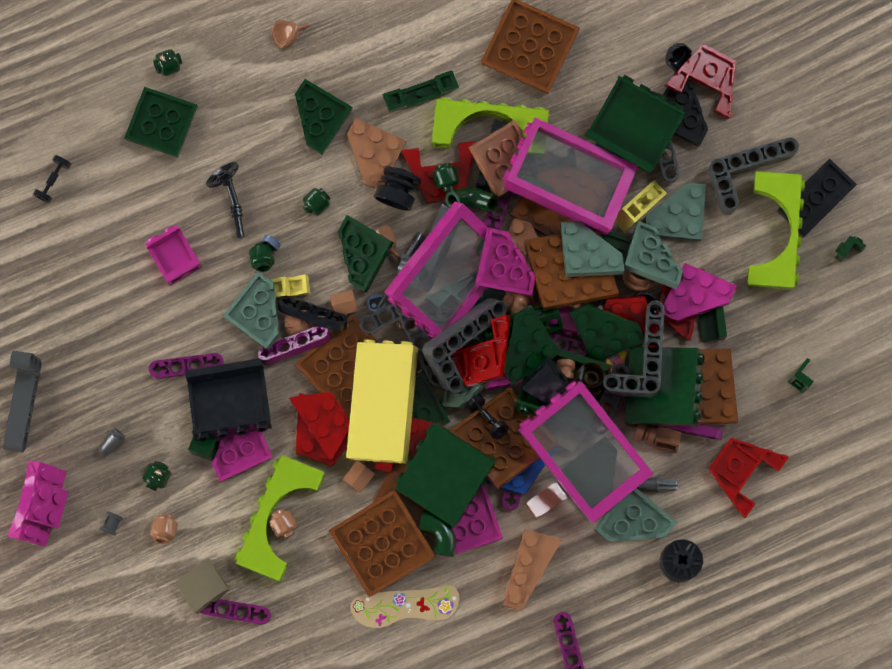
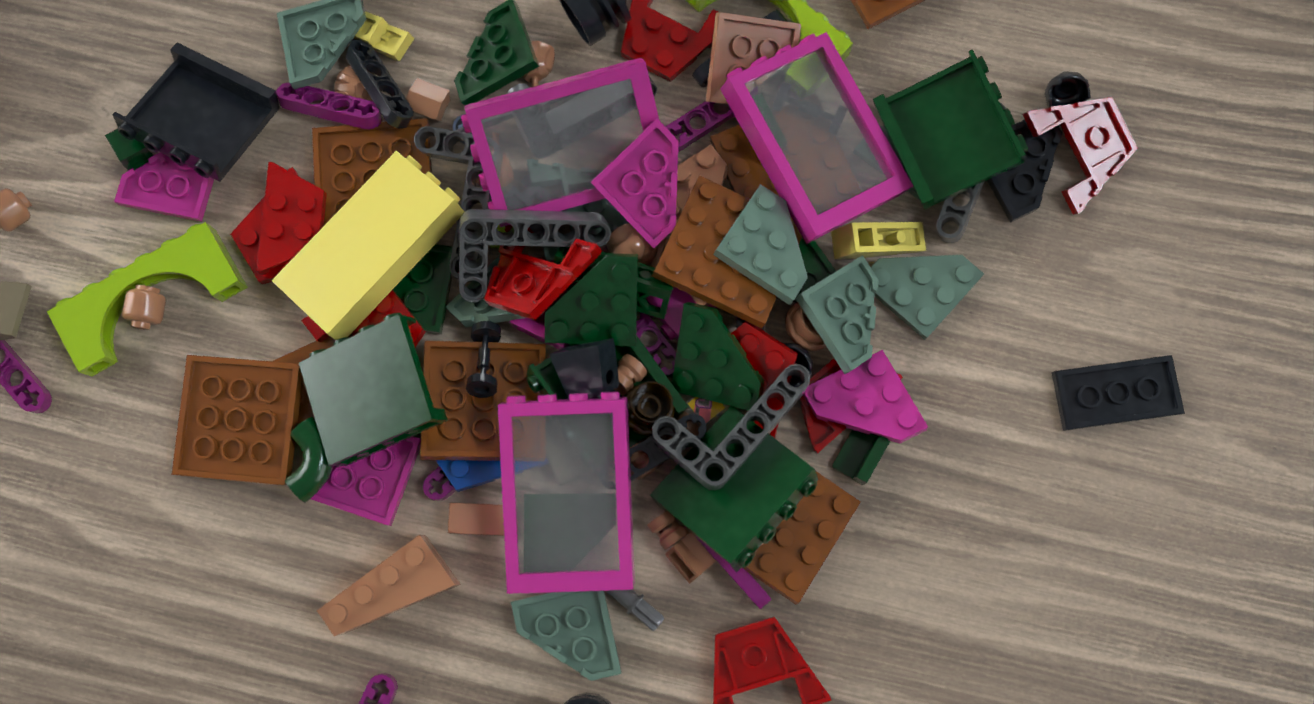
camera: 40 degrees right, 0 degrees up
flat silver cone [98,428,126,457] -> none
dark green head [142,461,171,491] -> none
magenta beam [149,353,224,379] -> none
nougat piece [342,461,375,493] -> none
tan sticker [350,585,459,628] -> none
dark green head [433,163,459,192] -> none
dark green cylinder [445,188,498,213] -> none
dark grey beam [708,137,799,215] -> none
lime arch [747,171,805,290] -> none
dark green panel [787,358,814,393] -> none
dark green bracket [835,236,866,262] -> none

